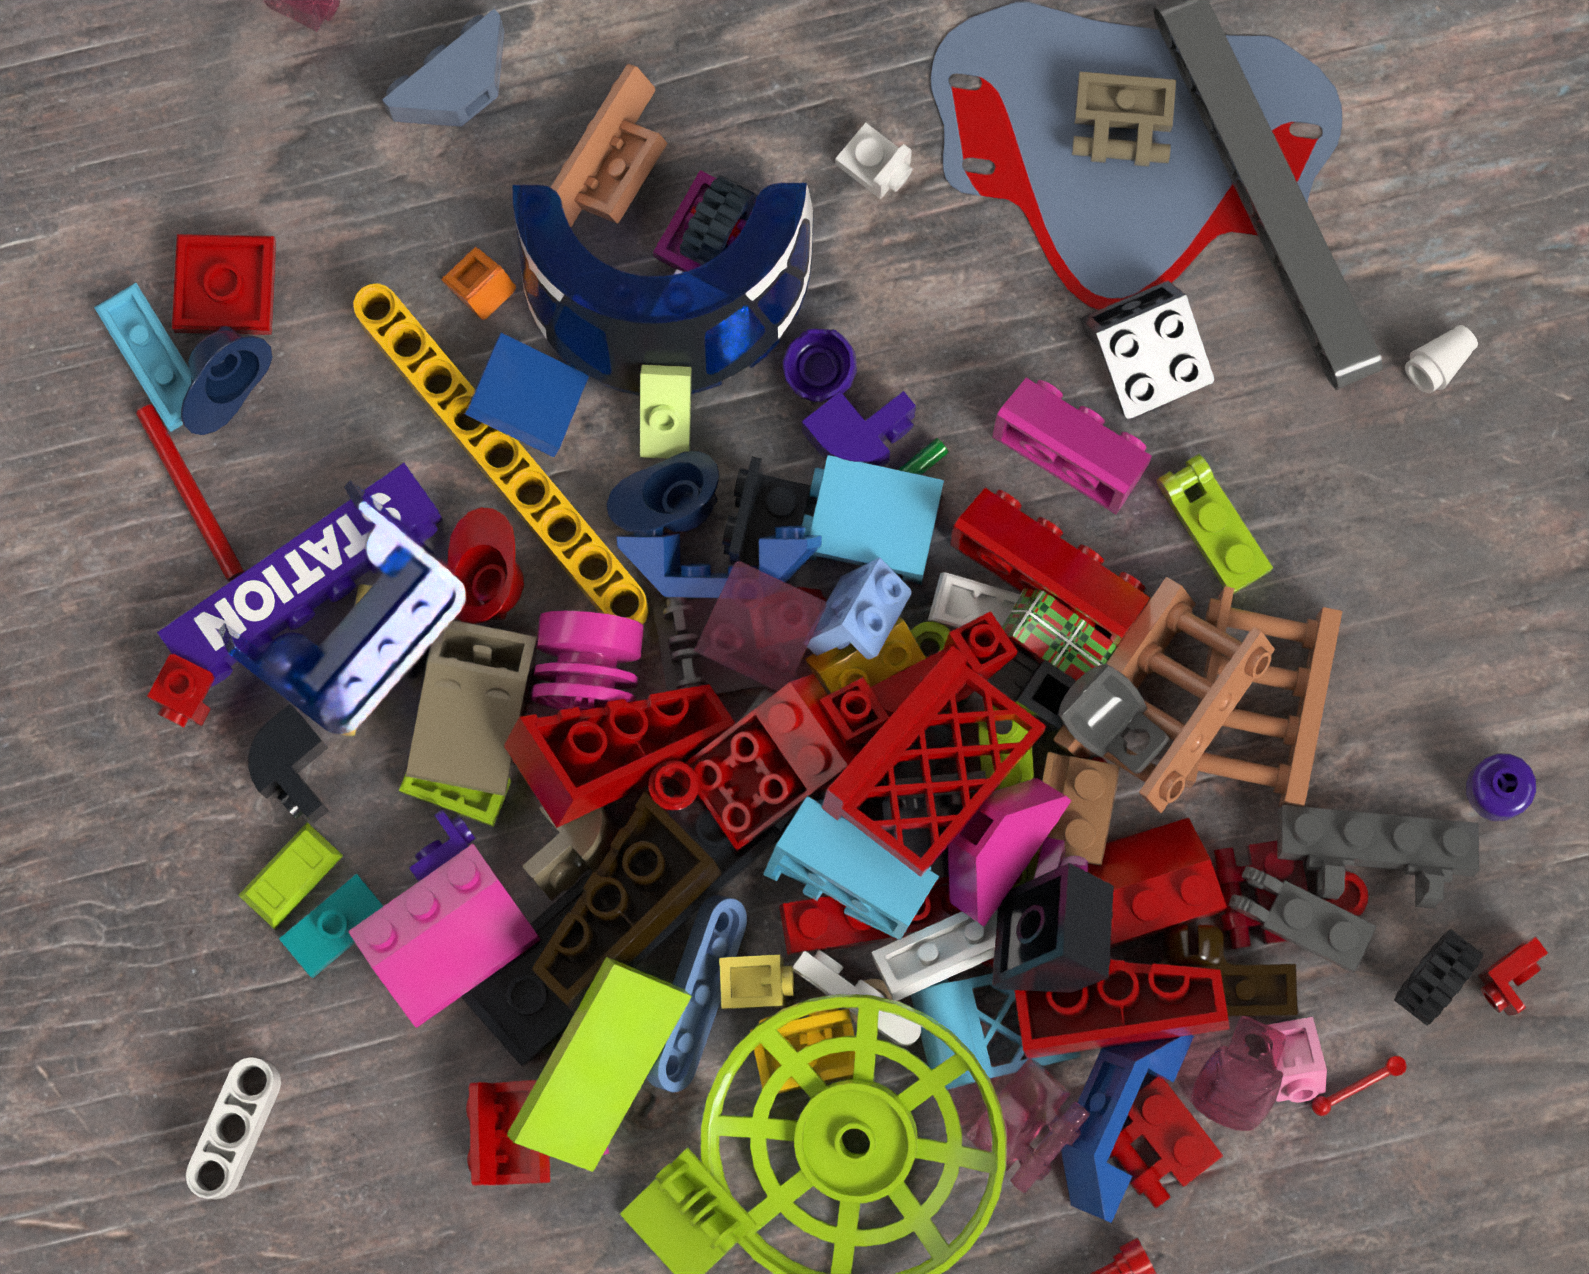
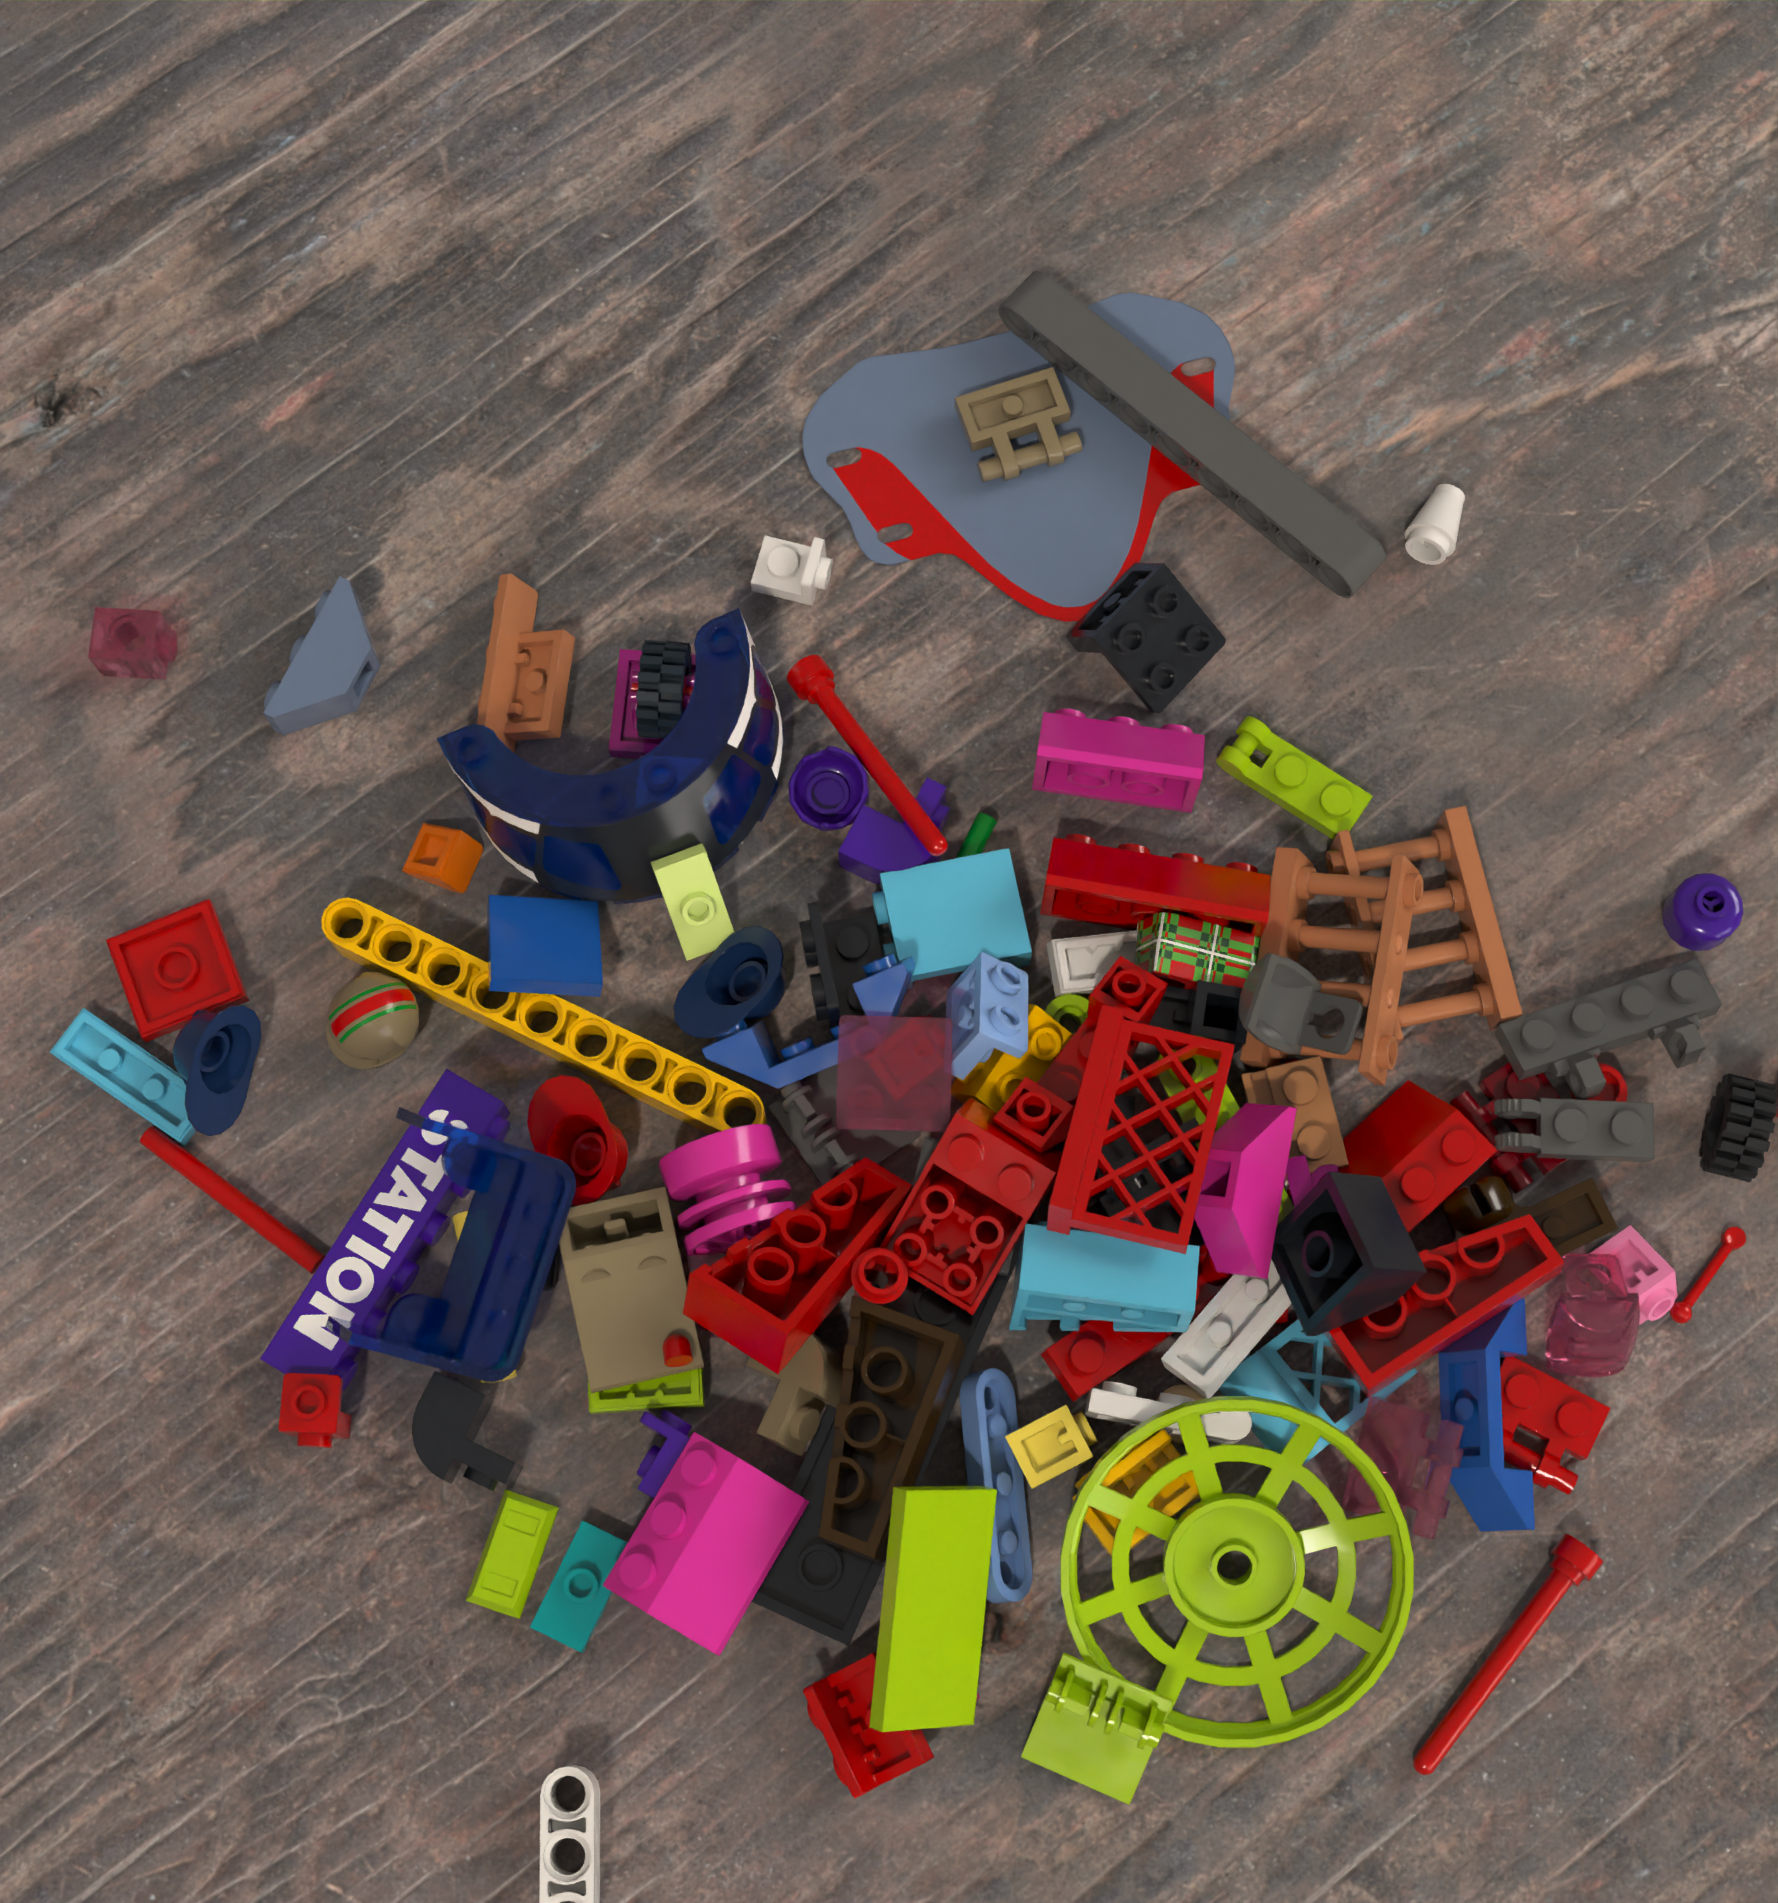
camera: 25 degrees left, 5 degrees down
none -> dark tan helmet [326,972,420,1070]
none -> red piece [662,1334,693,1367]
none -> red piece [787,655,948,856]

